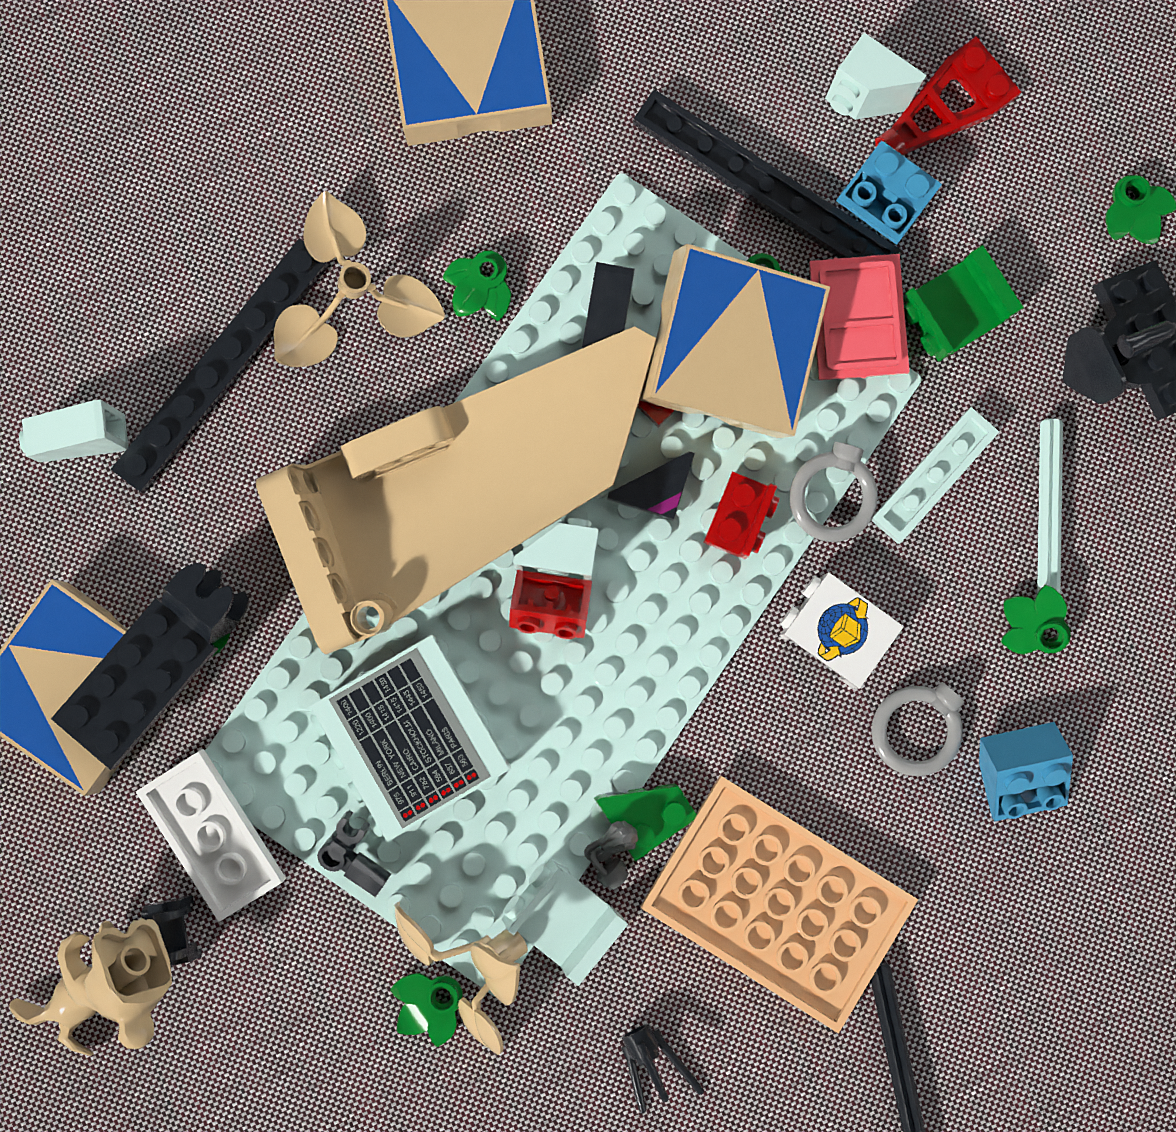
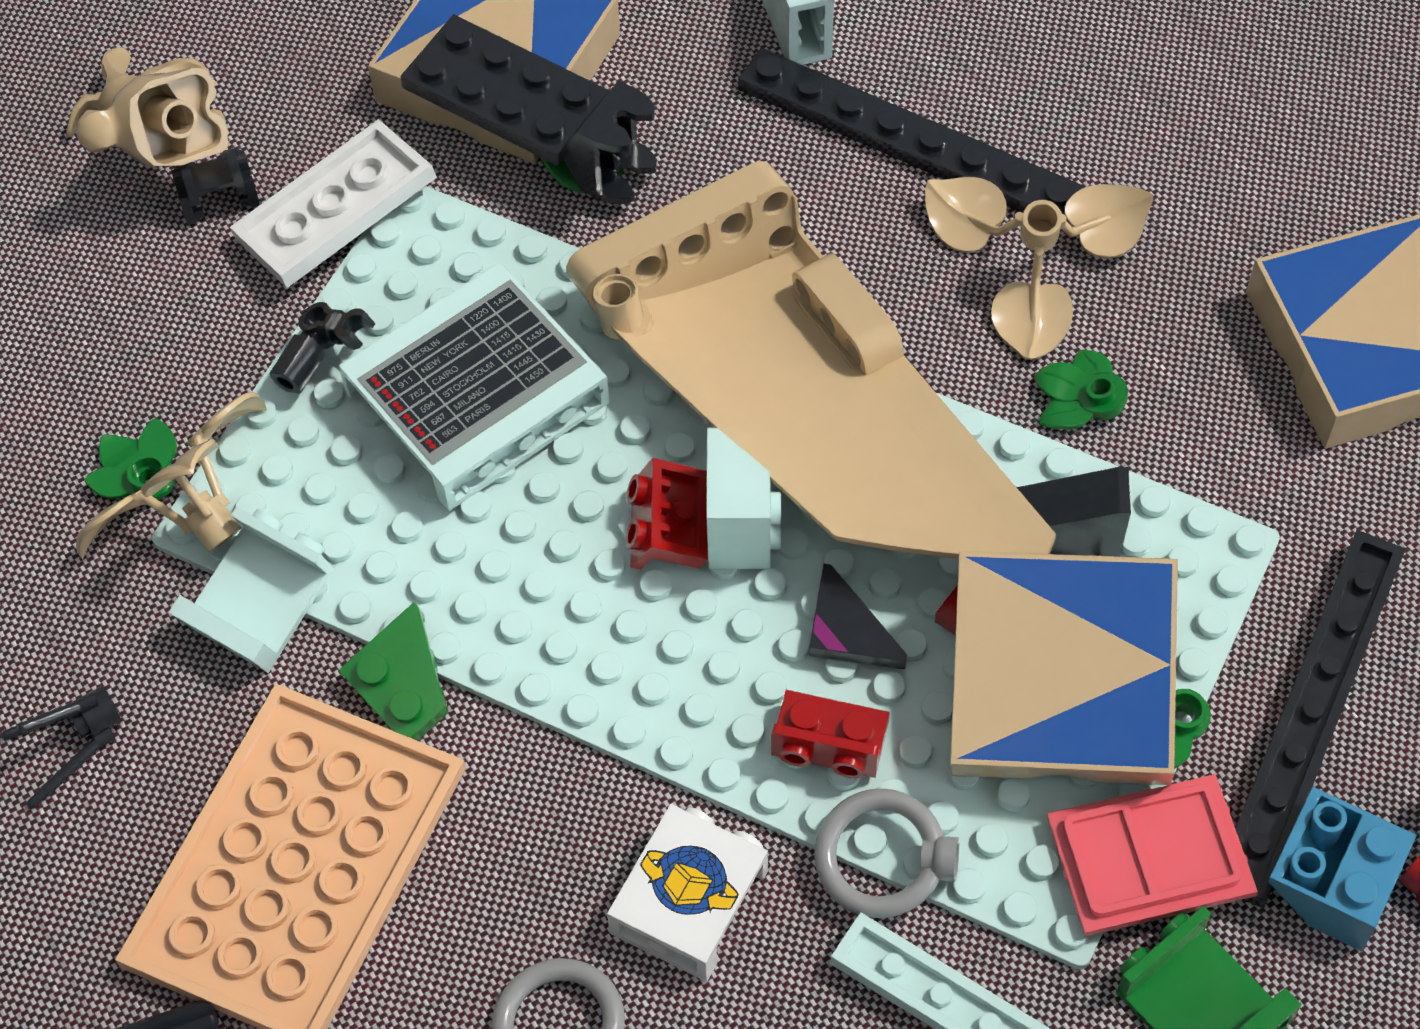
camera: 90 degrees right, 25 degrees down
dark grey piece [584,821,638,890] -> none

